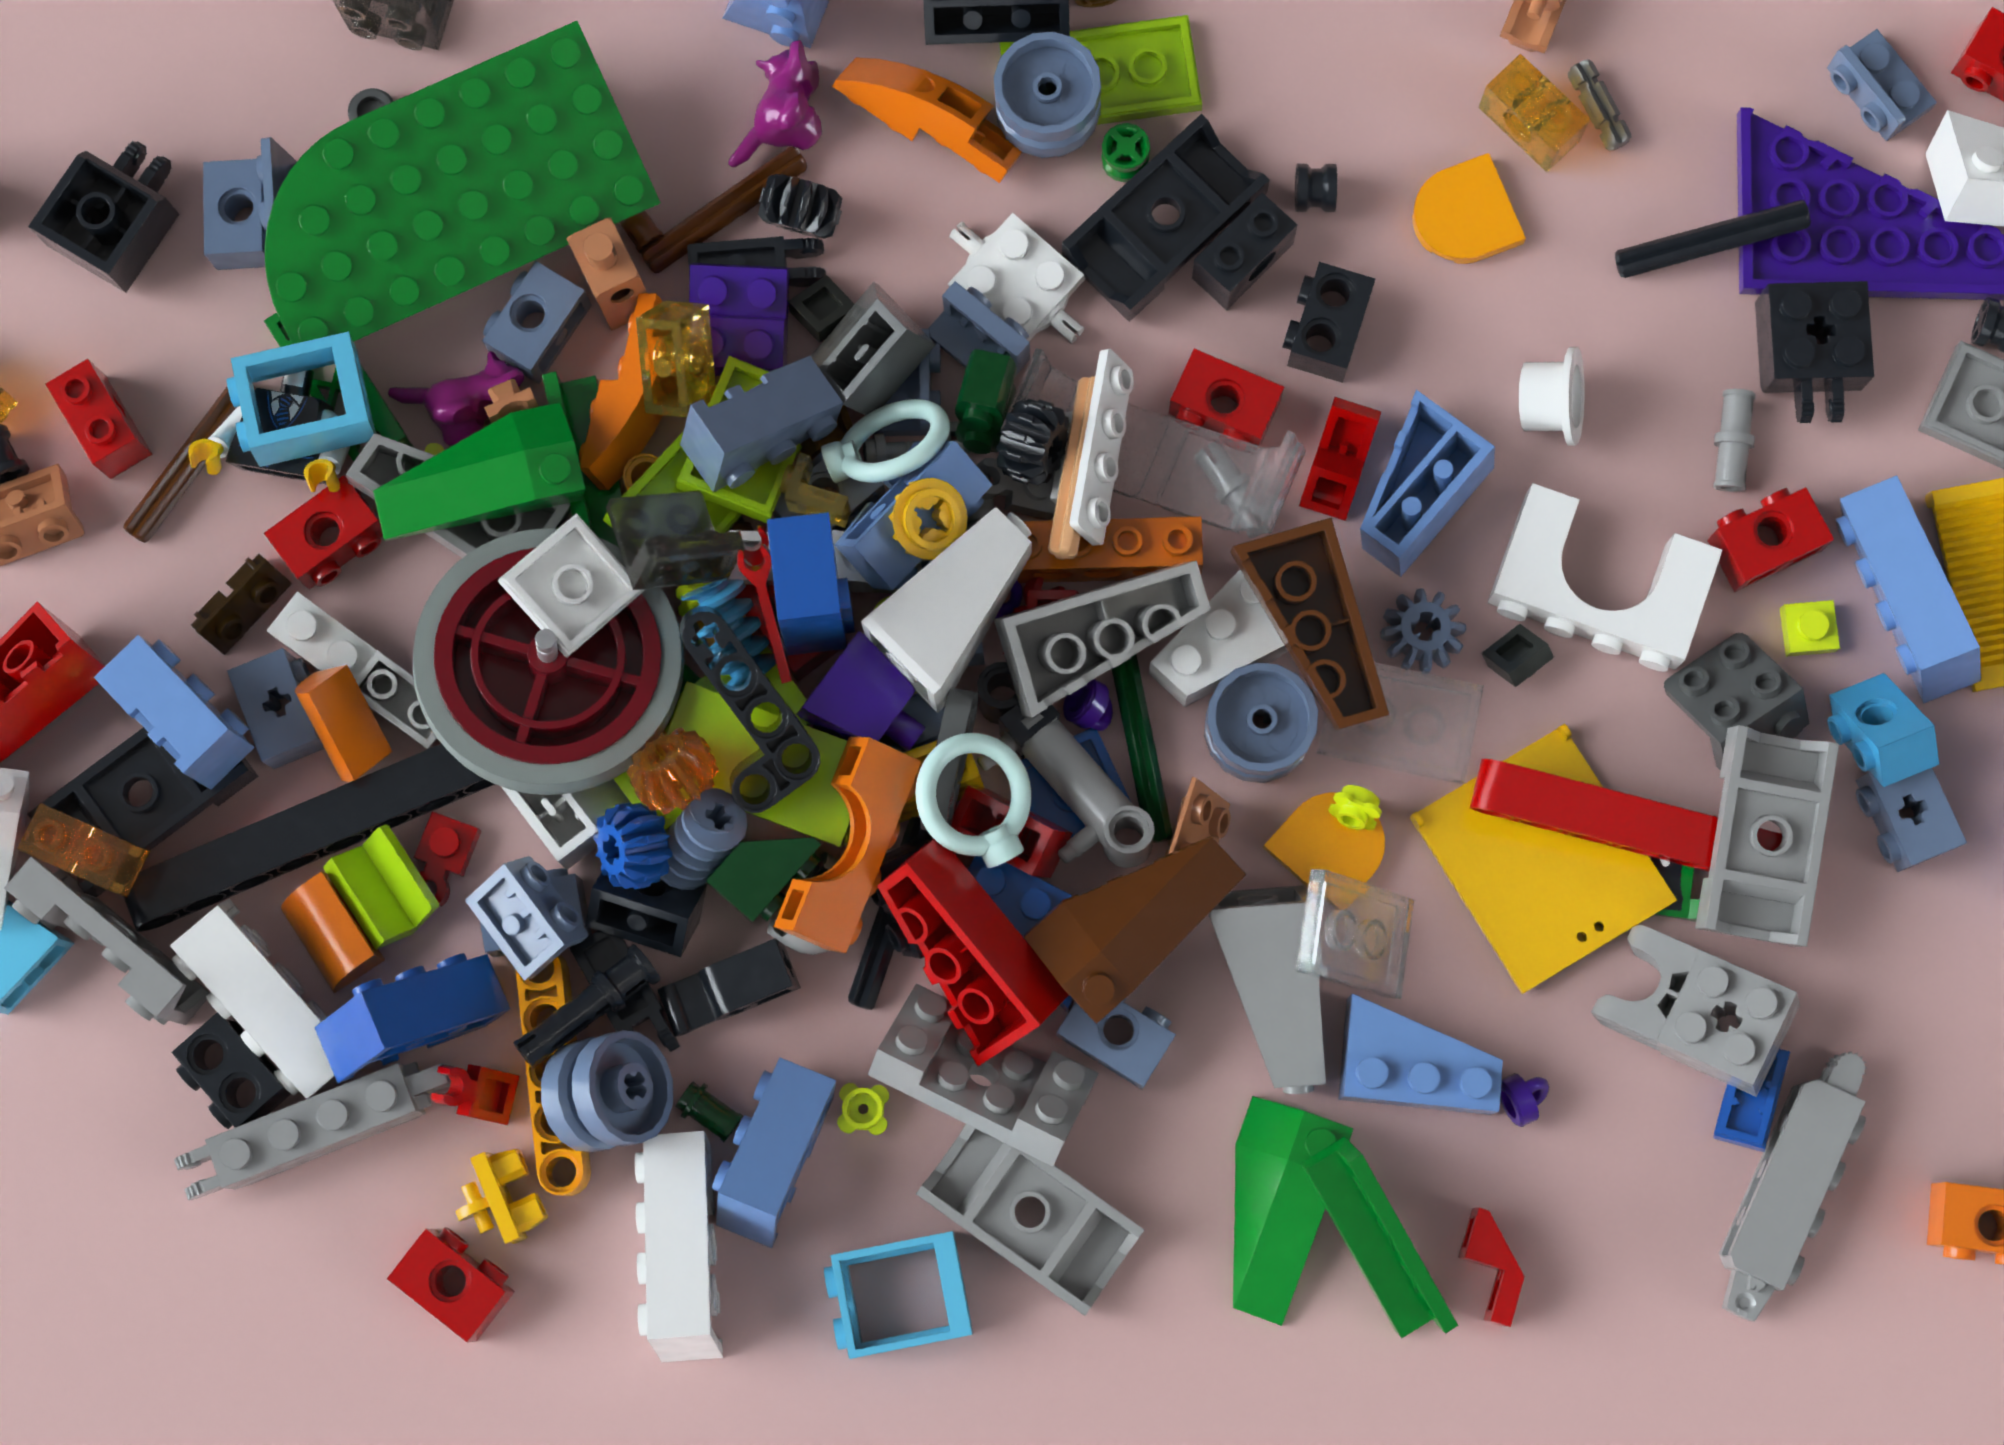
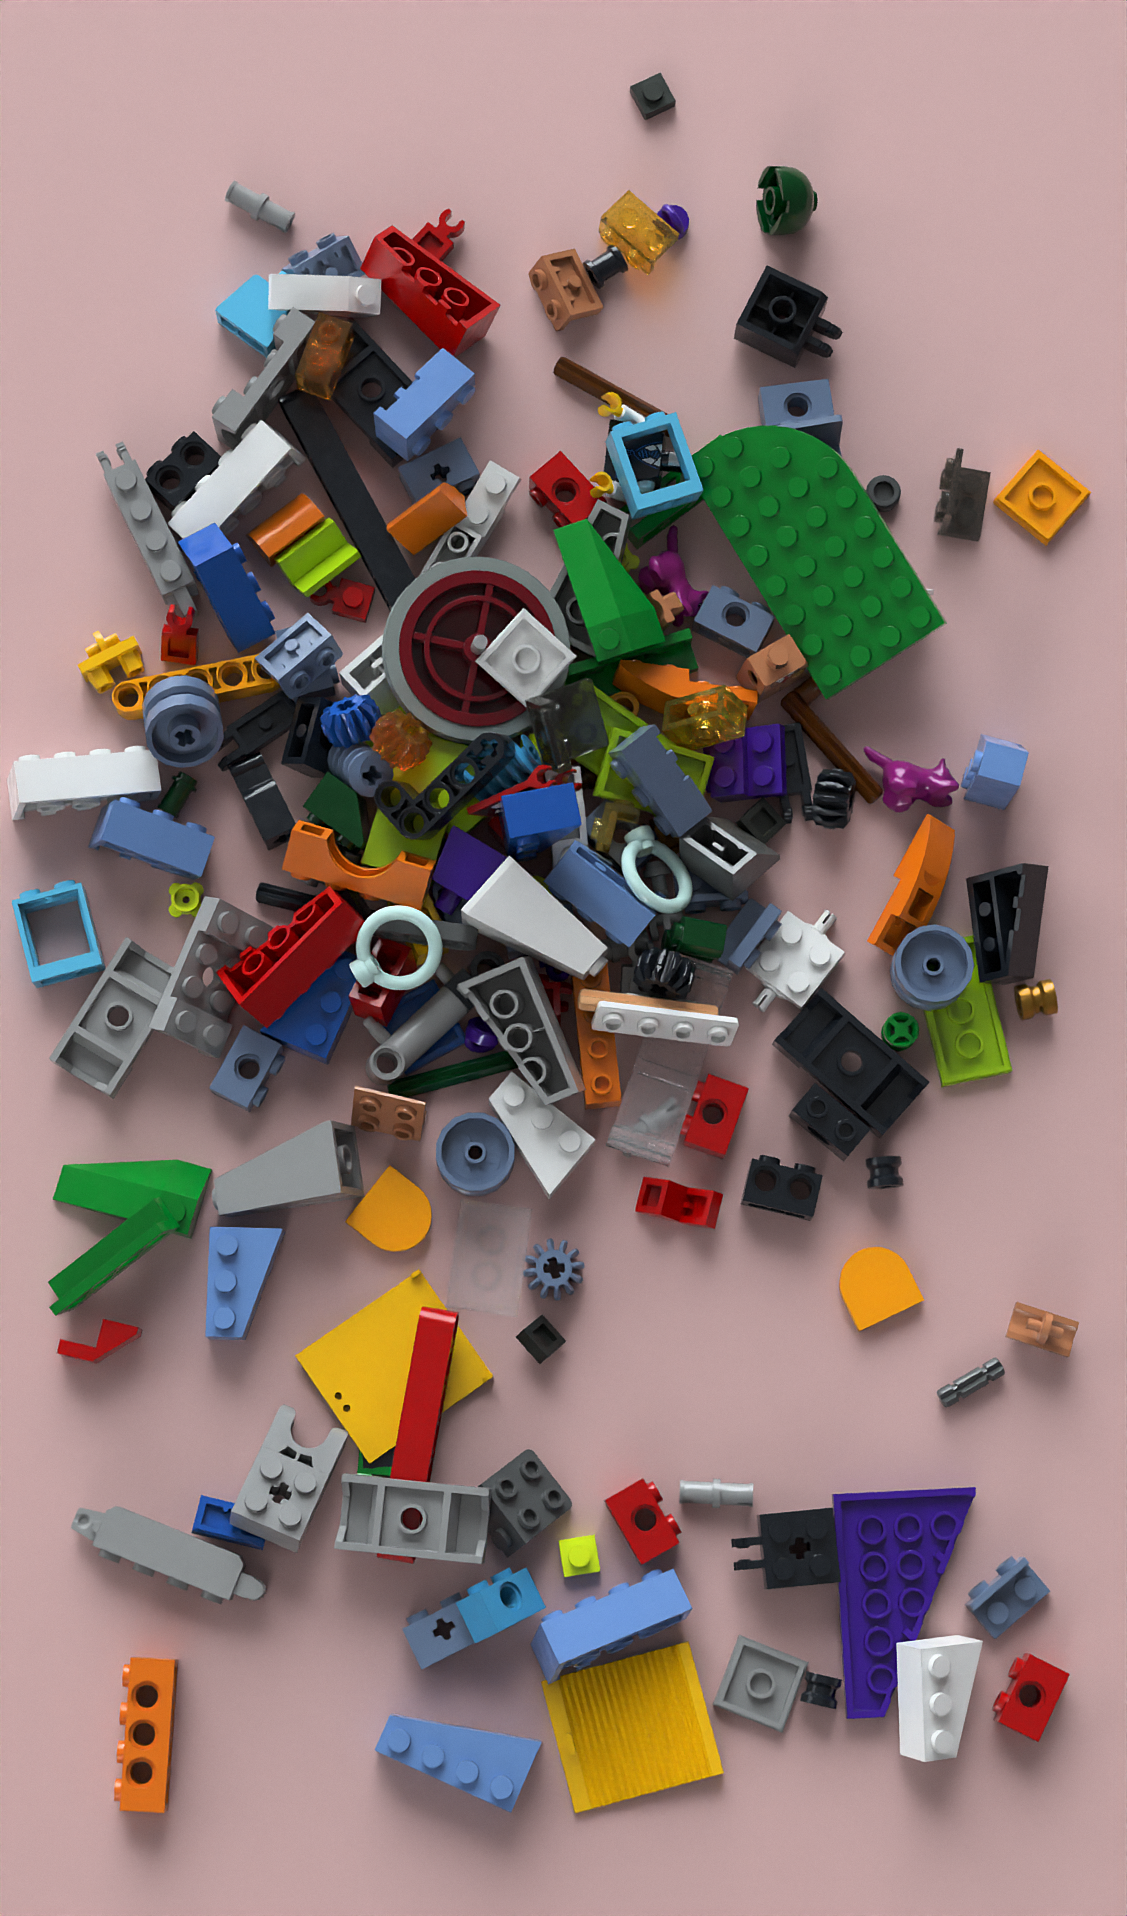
camera: 75 degrees right, 0 degrees up
red brick [45,358,152,479] -> none
dark brown hinge [191,553,292,655] -> none
red brick [387,1227,515,1342] -> none
black pin [513,944,661,1069] -> none
yellow gear [888,478,968,560] -> none
reddish brown wedge [1023,836,1246,1024] -> none
reddish brown wedge [1230,518,1389,731] -> none
clear tile [1296,869,1415,999] -> none
neon yellow plate [1328,785,1382,830] -> none
medium blue wedge [1360,390,1495,577] -> none
clear yellow brick [1478,53,1590,172] -> none
white arch [1487,483,1722,672] -> none
dark purple tile [1500,1073,1549,1127] -> none
white piece [1519,347,1585,446] -> none
black axle [1615,200,1811,278] -> none

